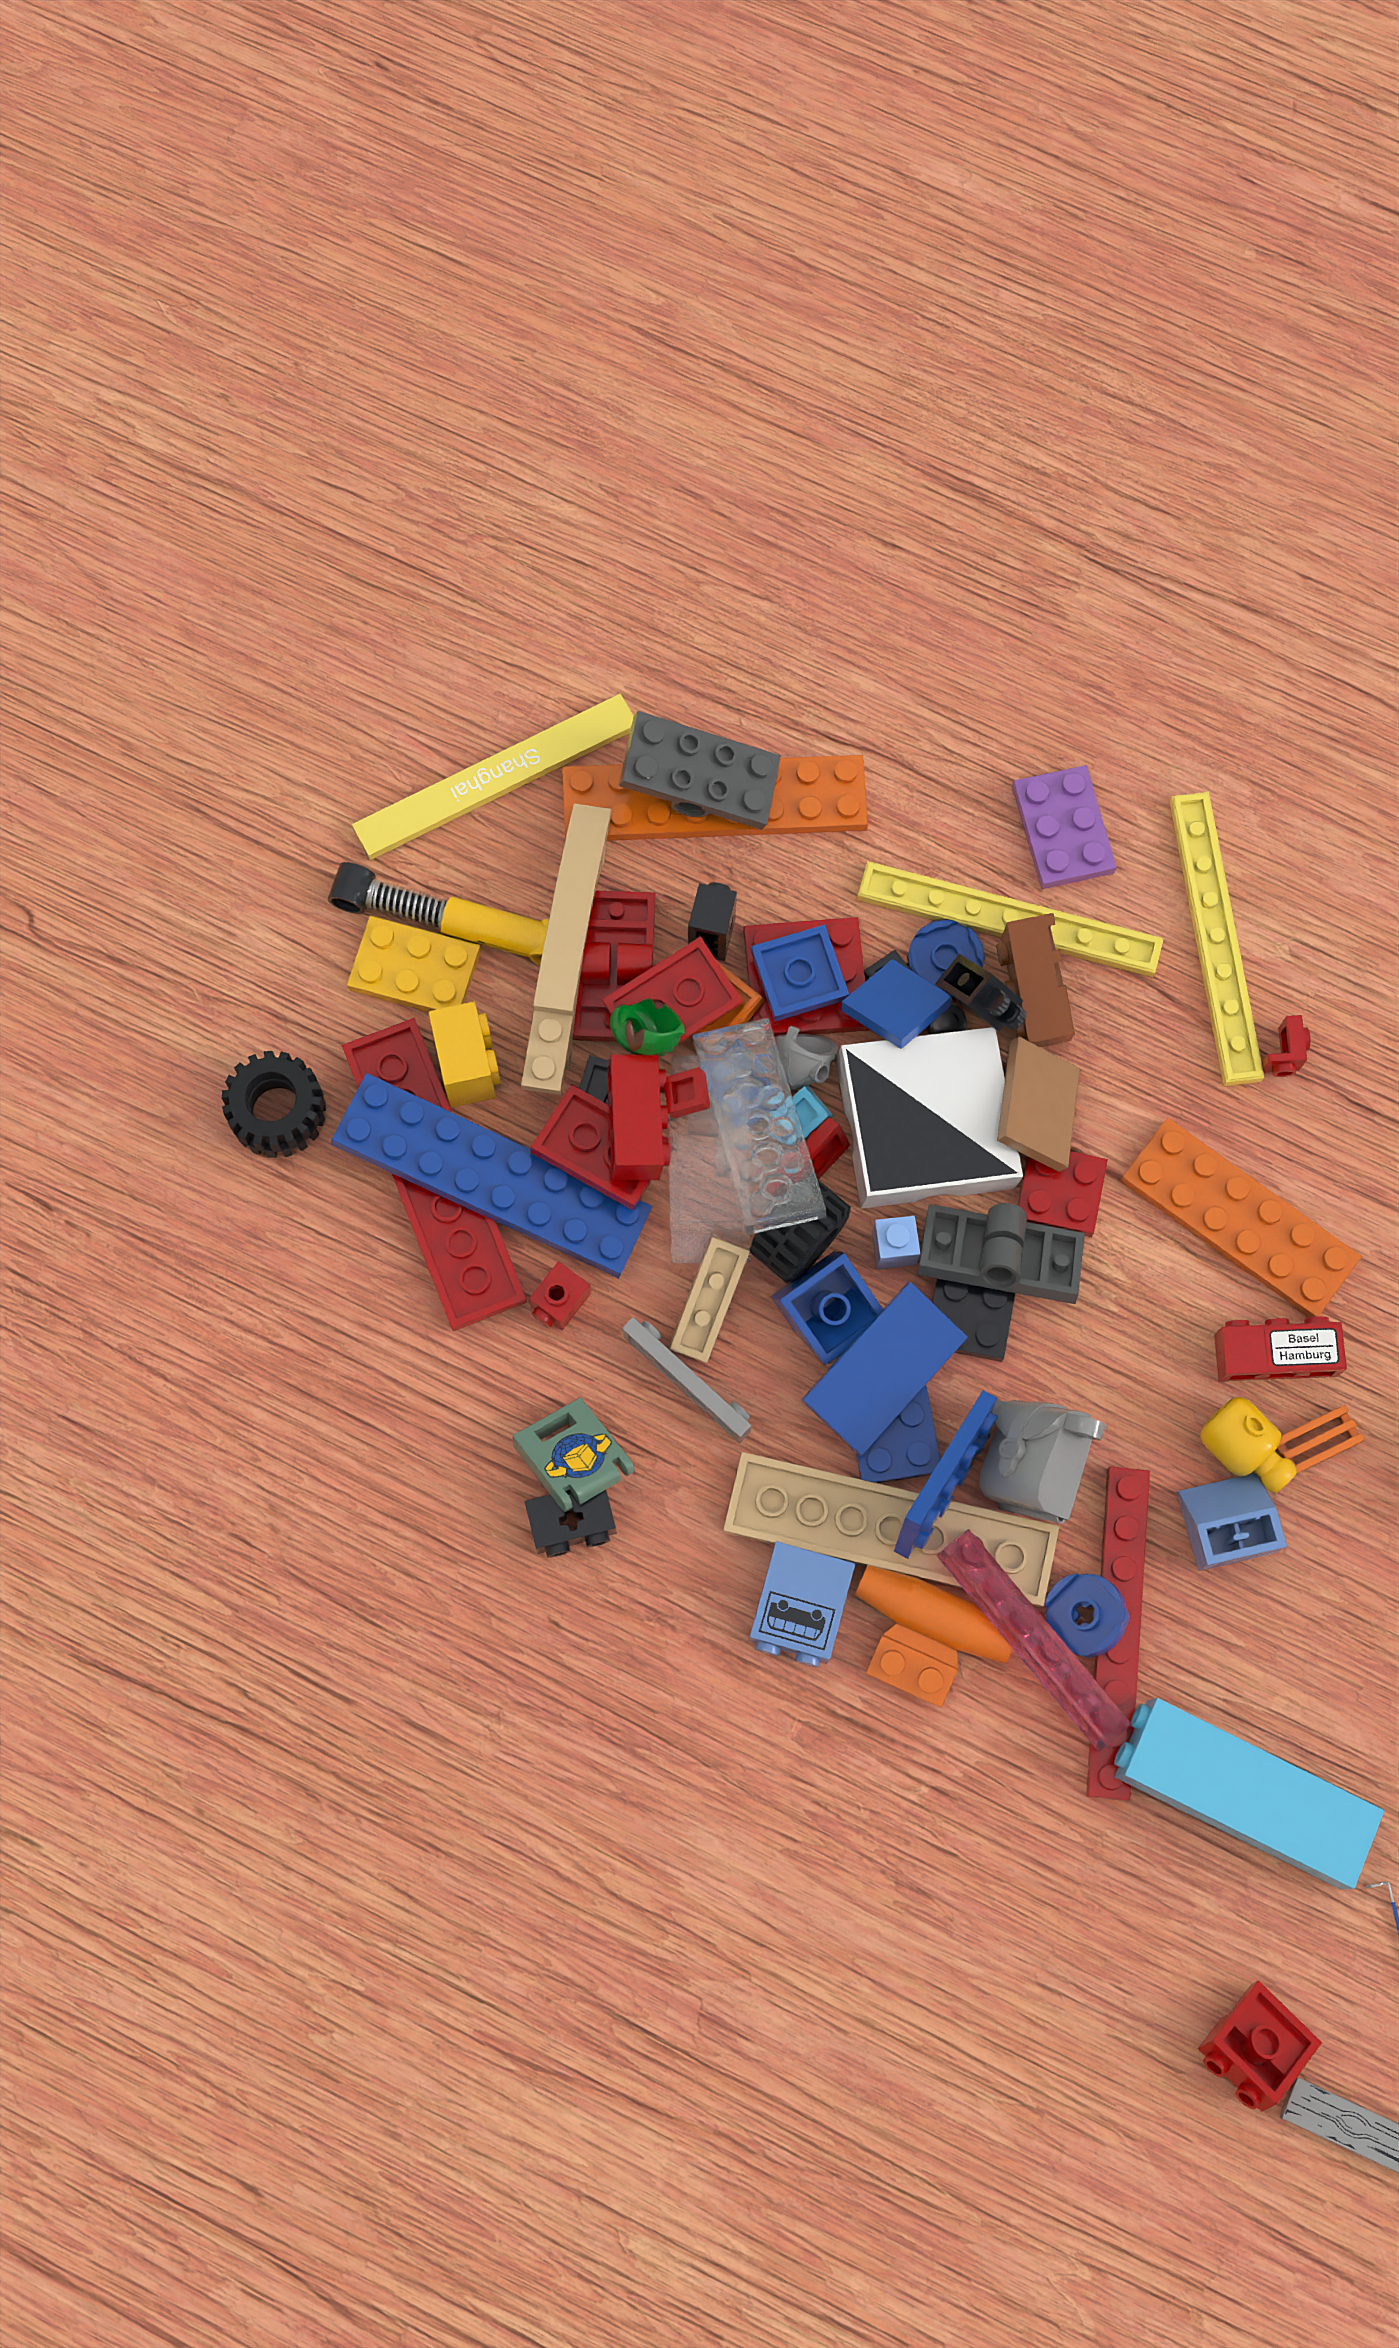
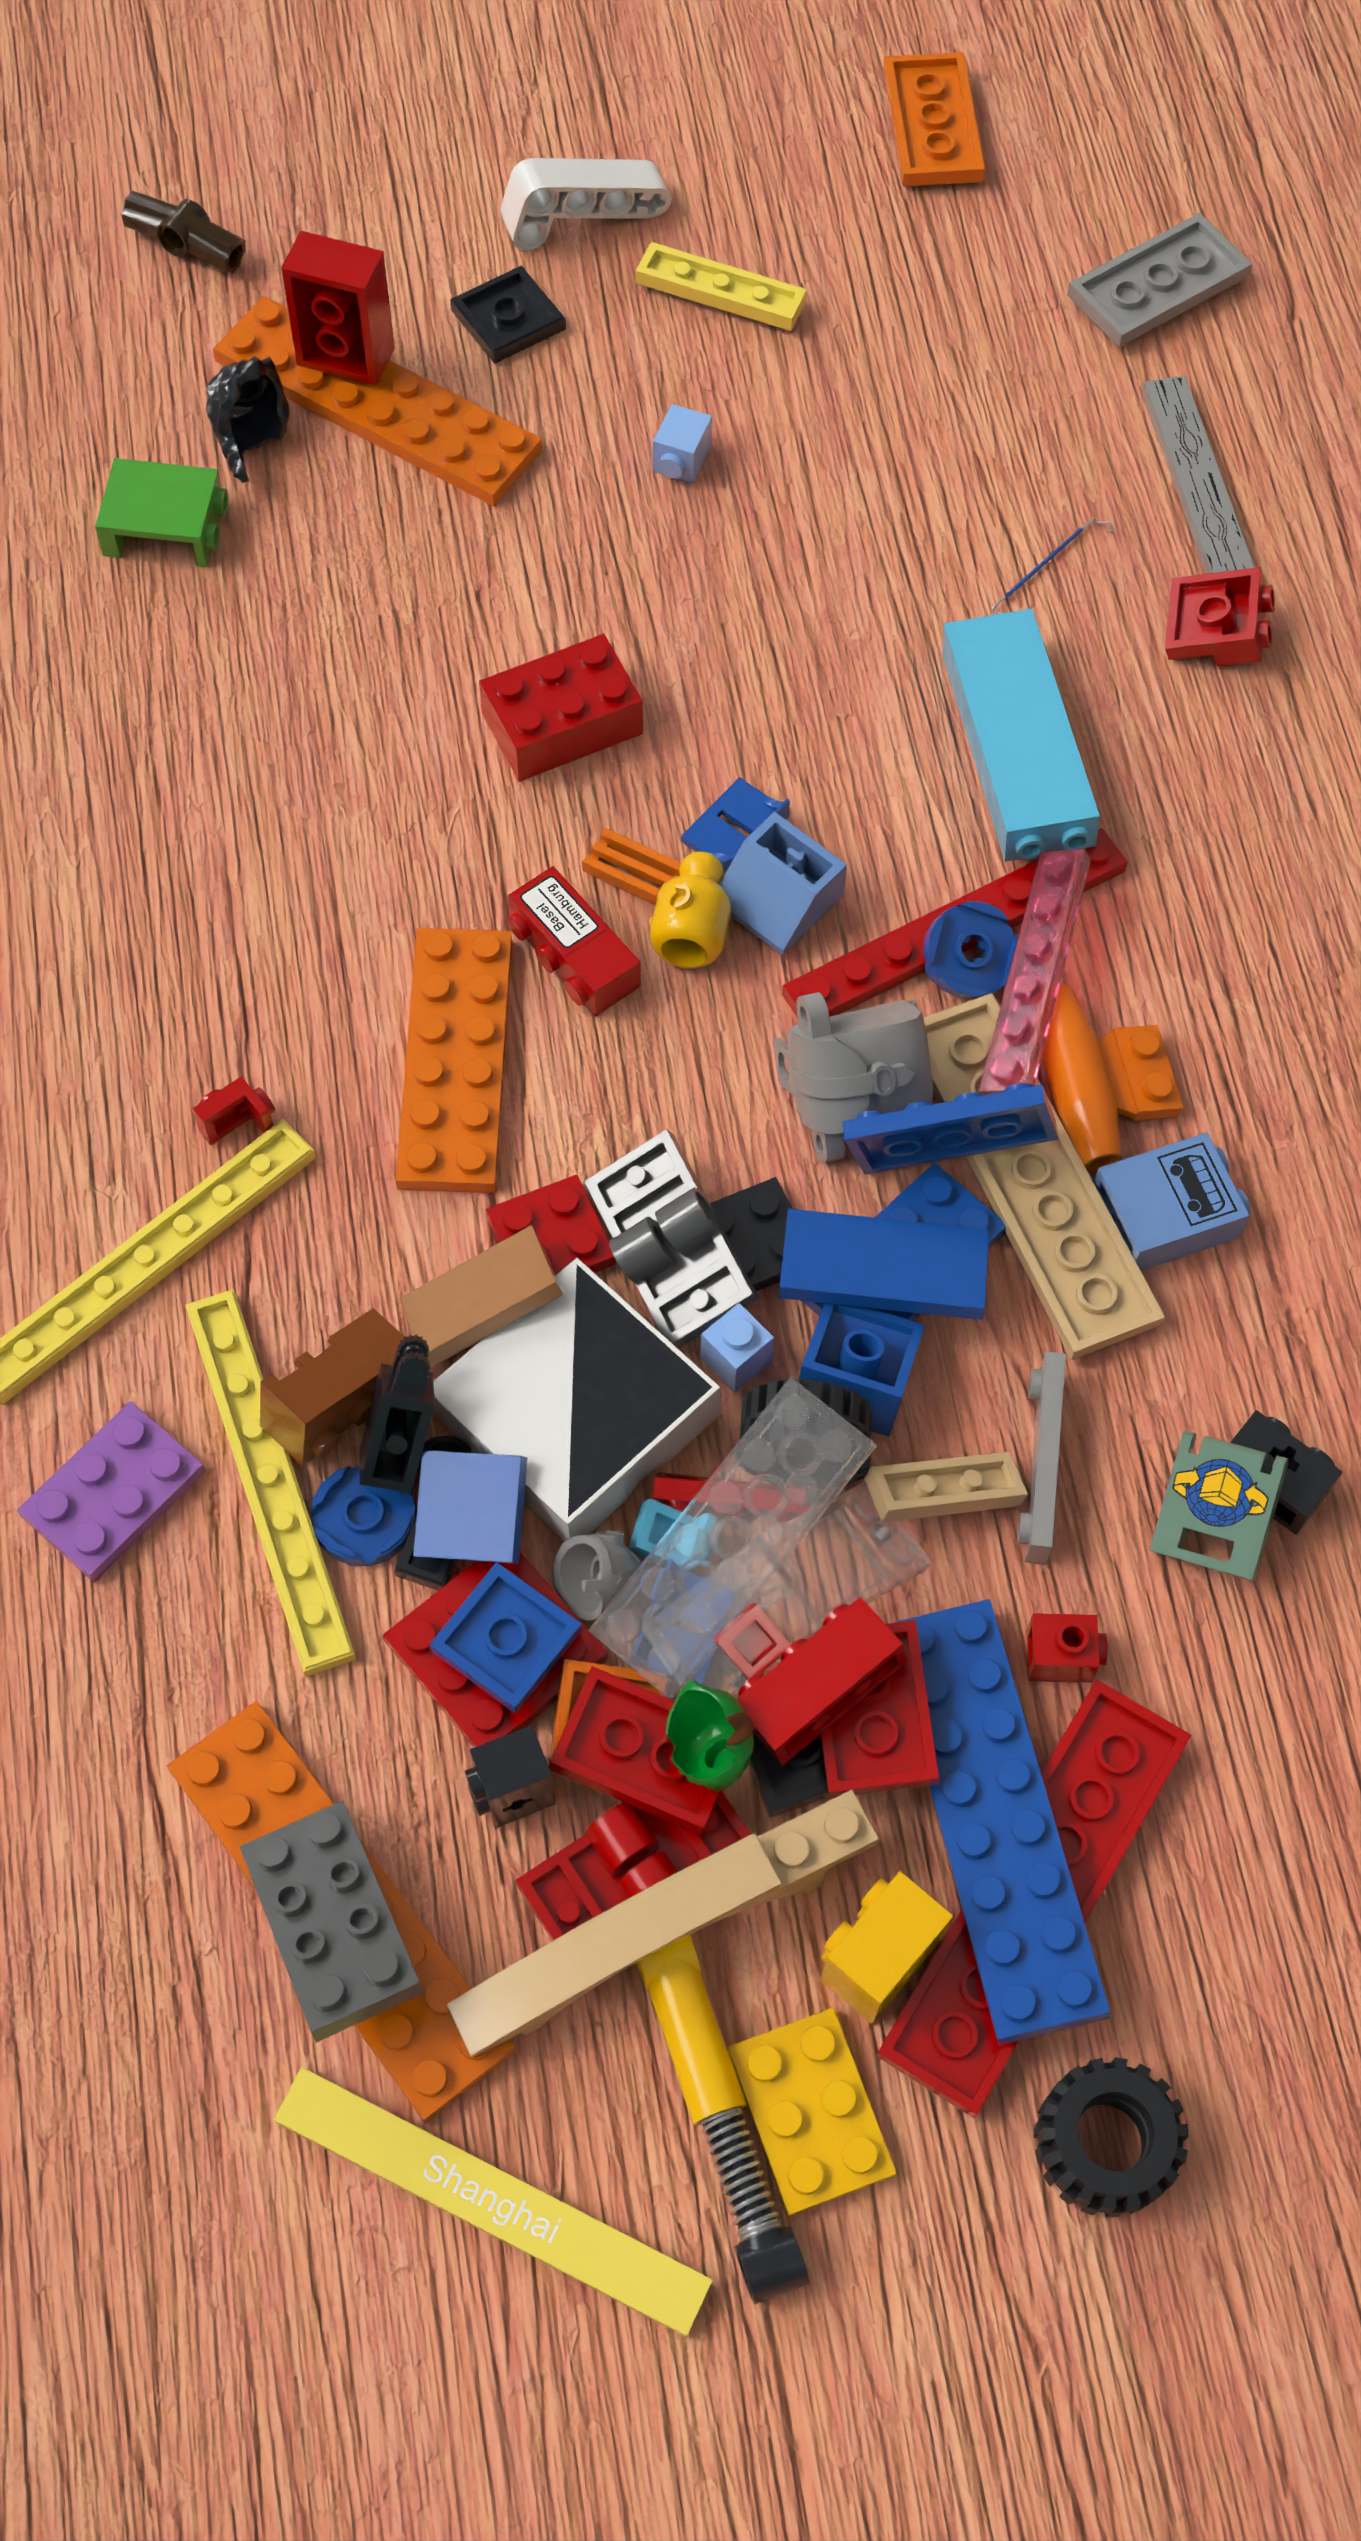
camera: 125 degrees left, 10 degrees down
none -> blue piece [681,777,790,873]

